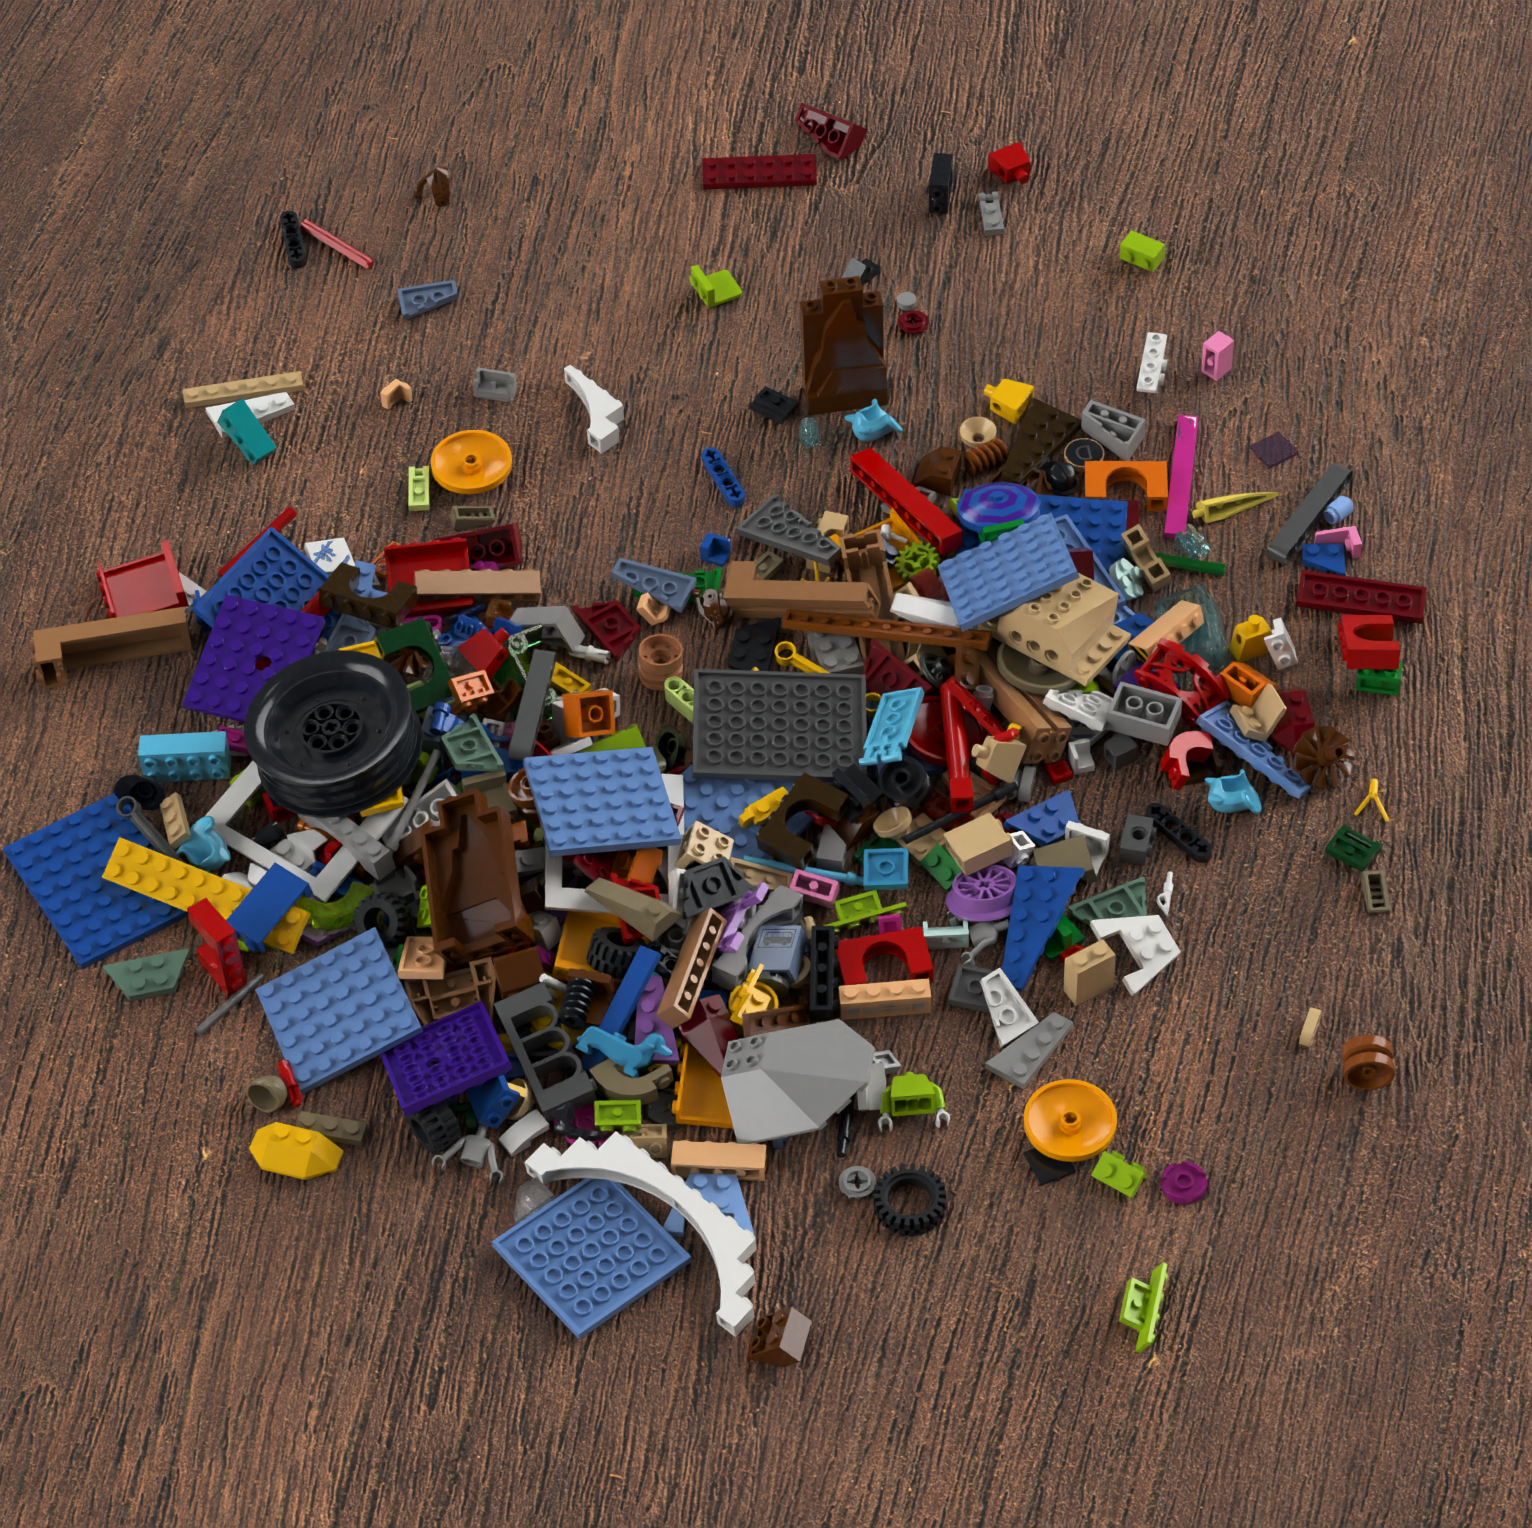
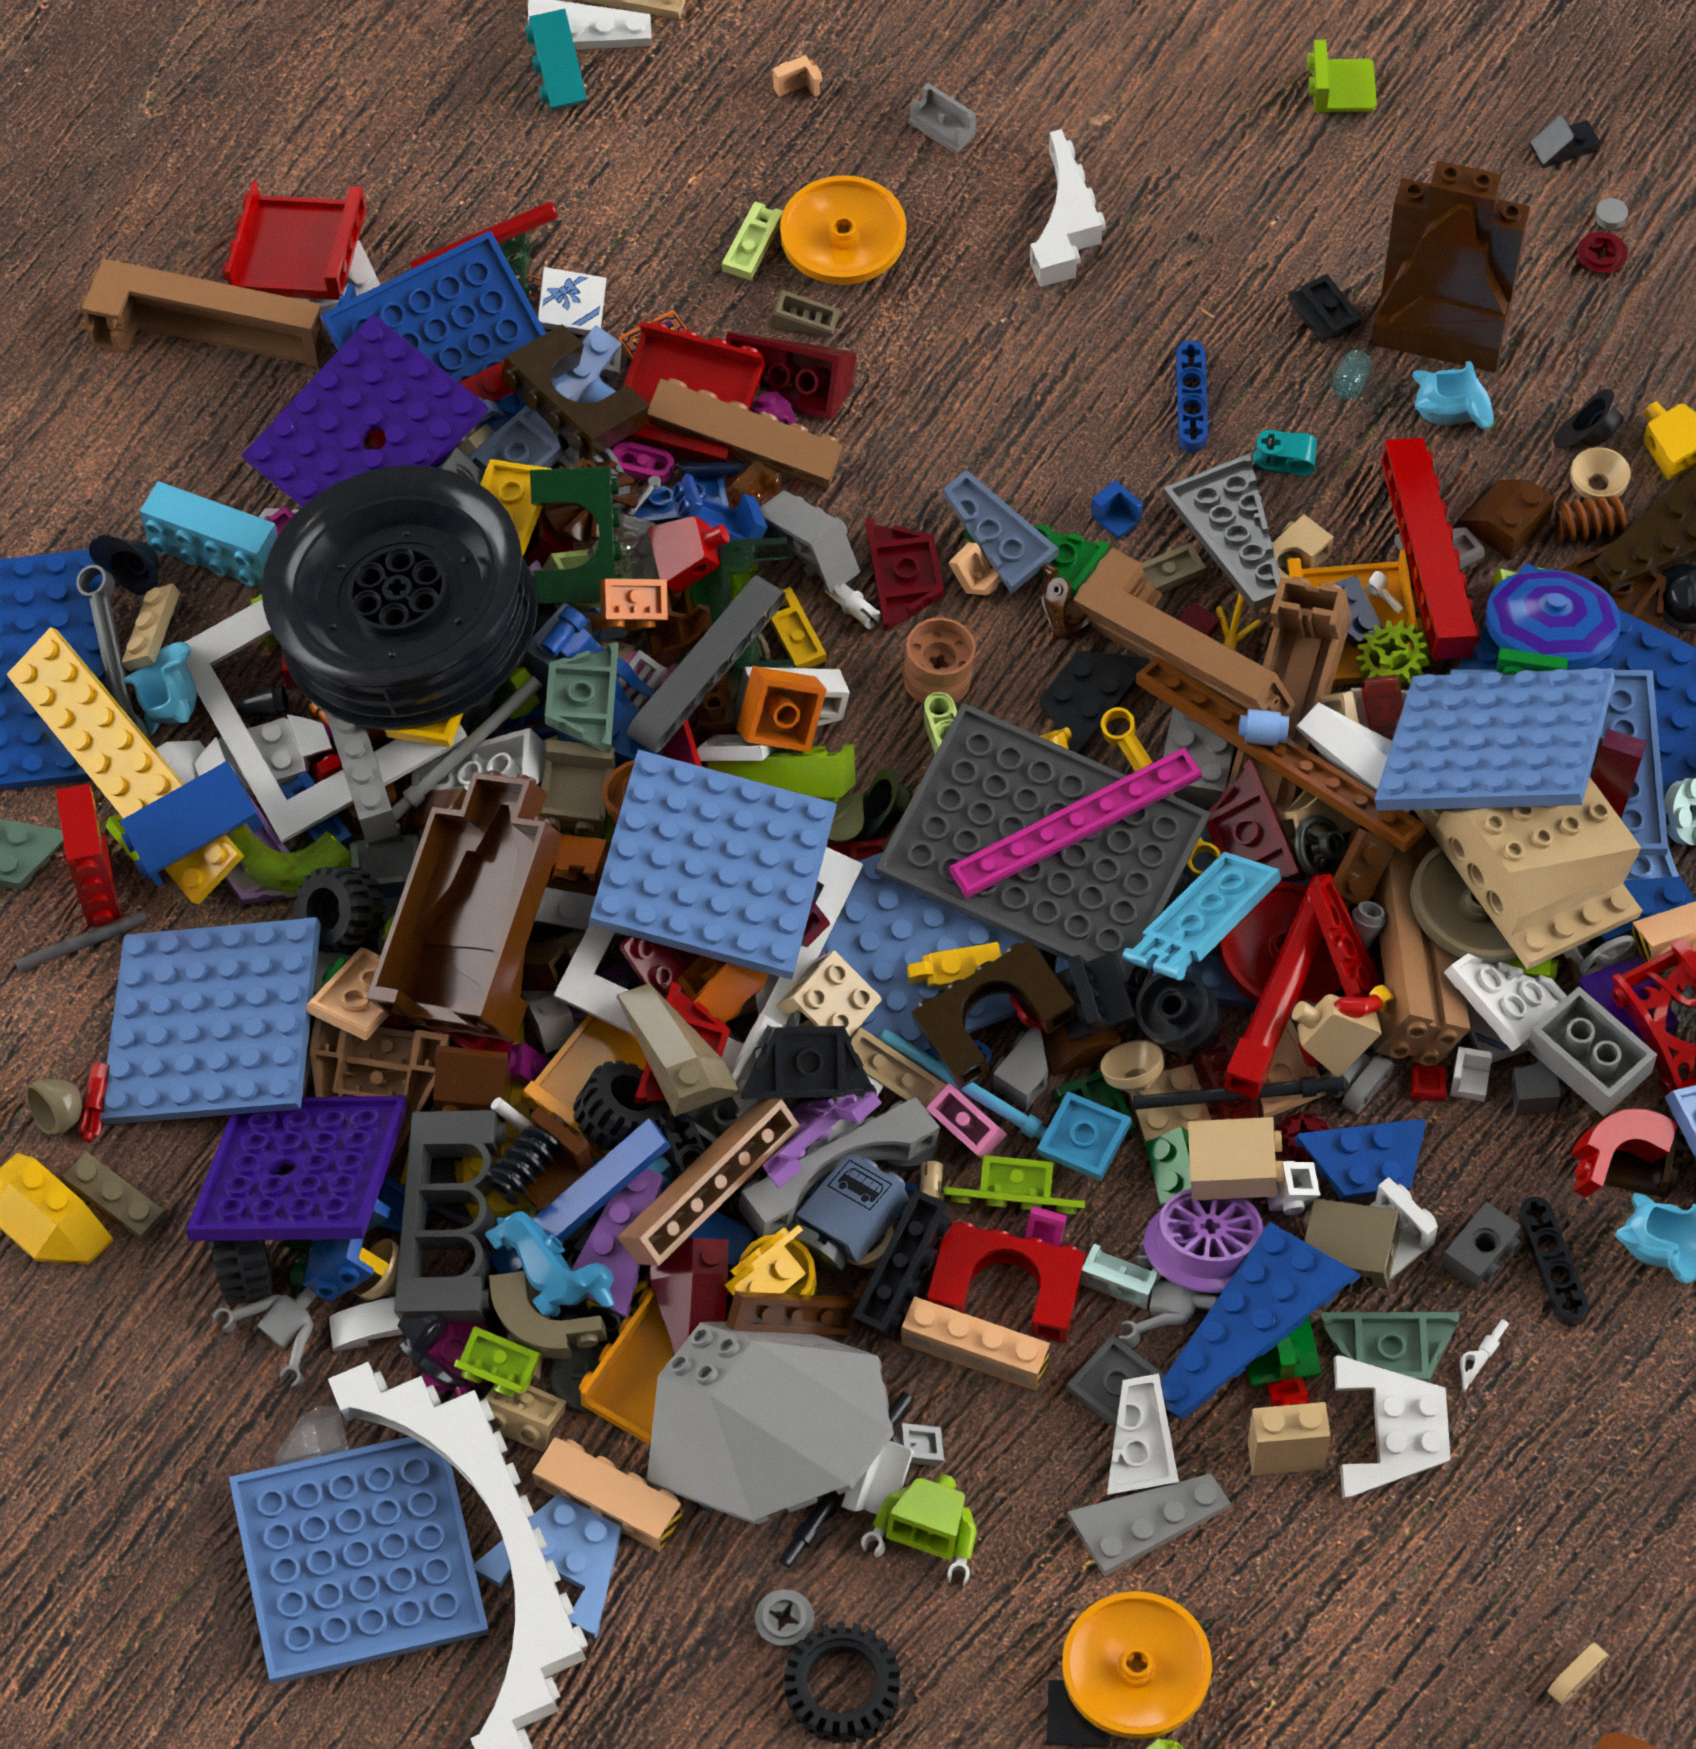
camera: 25 degrees right, 10 degrees up
none -> dark pink tile [949,747,1203,899]
none -> light blue brick [1238,709,1289,746]
none -> teal piece [1253,430,1317,476]
none -> black piece [1553,389,1624,449]

